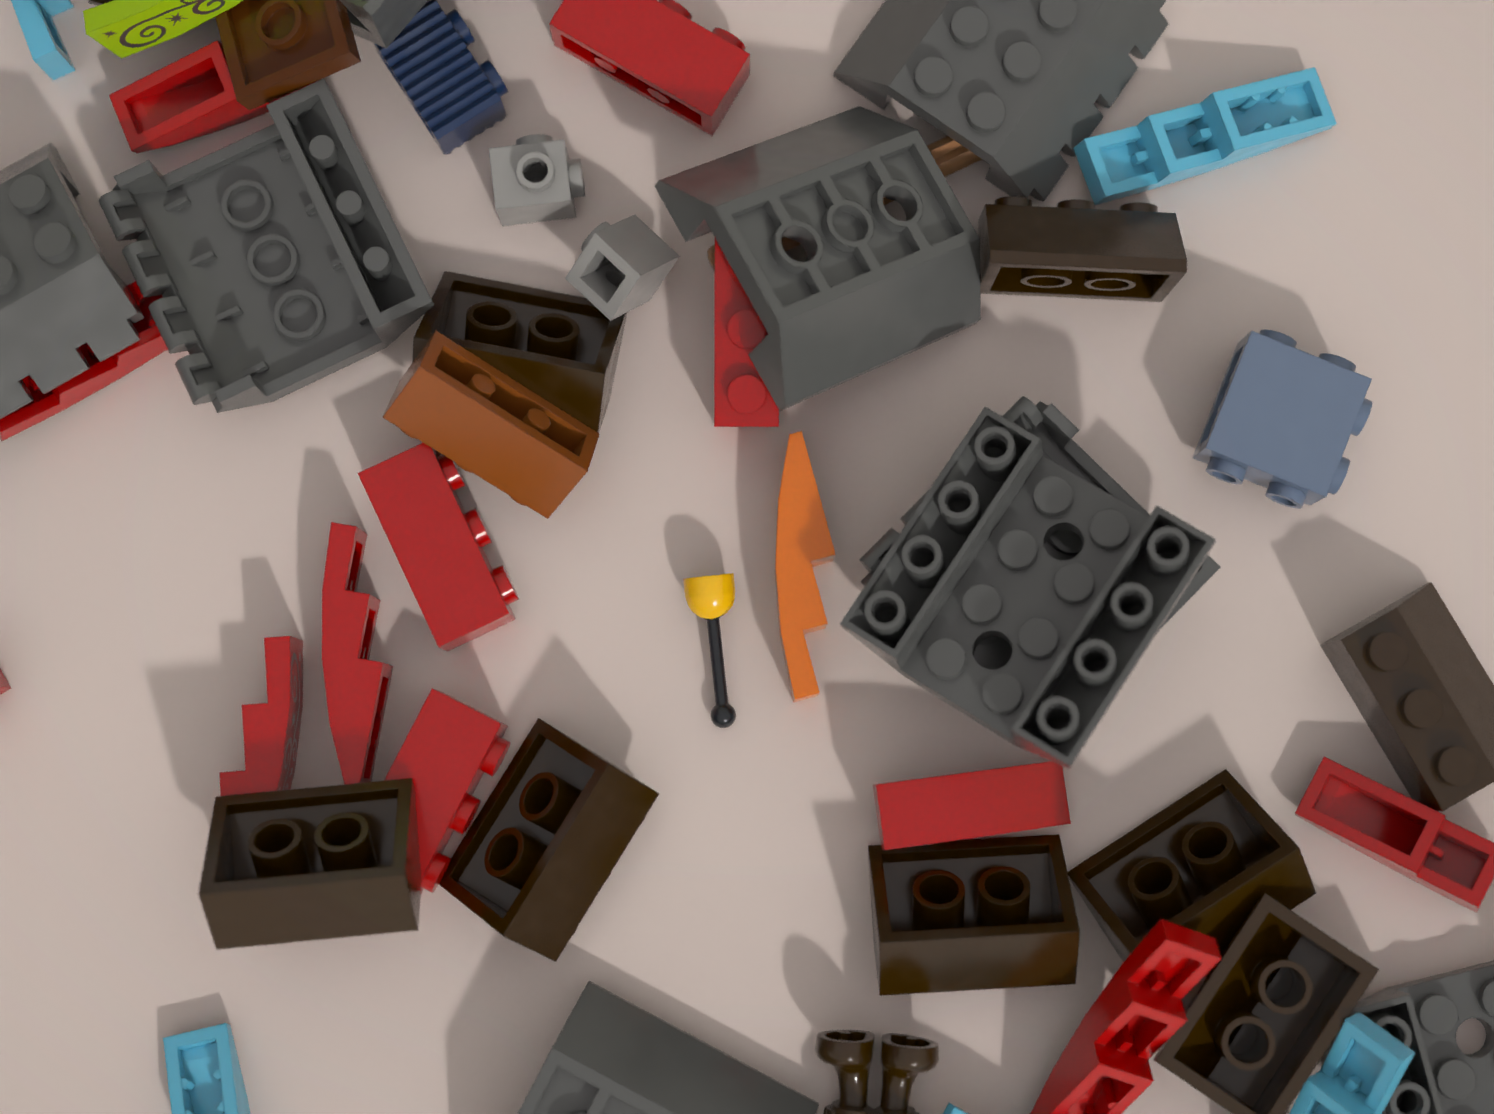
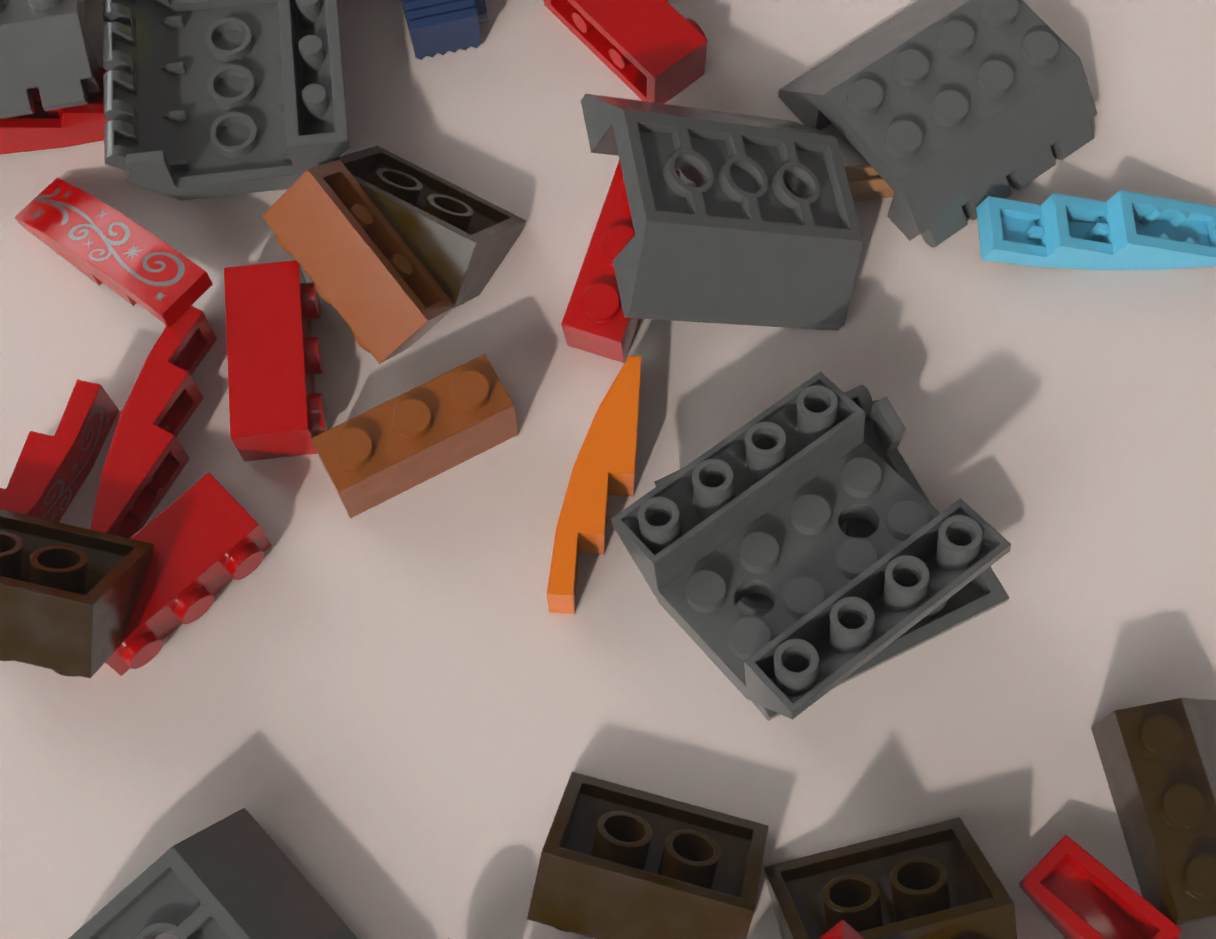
camera: 20 degrees right, 15 degrees down
dark brown slope [439,718,659,962] -> none
light grey brick [489,134,585,226] -> none
light grey brick [565,214,680,321] -> none
hinge [683,573,736,728] -> none
red slope [873,761,1071,850] -> none
dark brown slope [978,196,1187,302] -> none
sand blue brick [1192,329,1372,509] -> none
none -> slope [14,178,213,327]
none -> dark orange brick [311,354,518,518]

